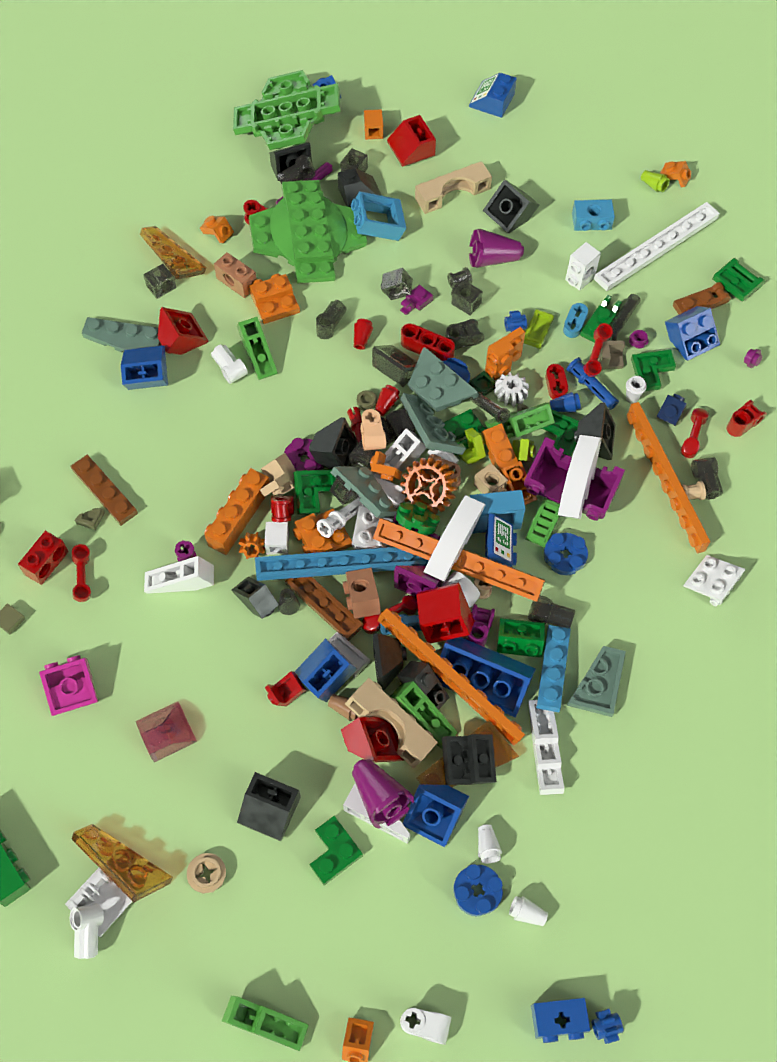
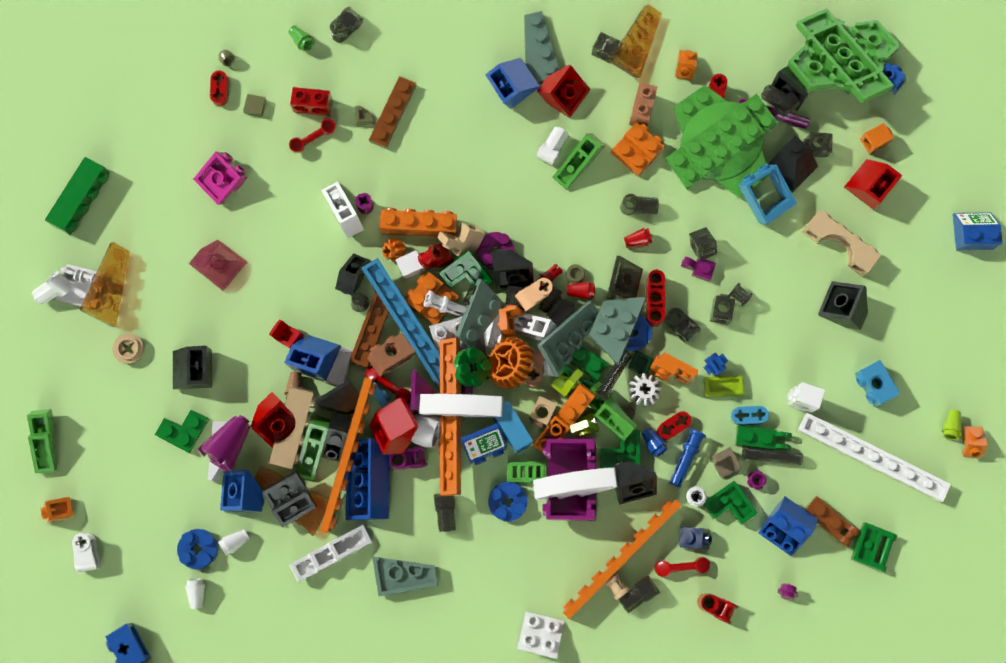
camera: 65 degrees right, 15 degrees up
magenta cone [469,229,524,268] -> none
green bracket [497,618,545,658] -> none
dark azure plate [536,625,571,713] -> none
red bar [583,323,613,377] -> none

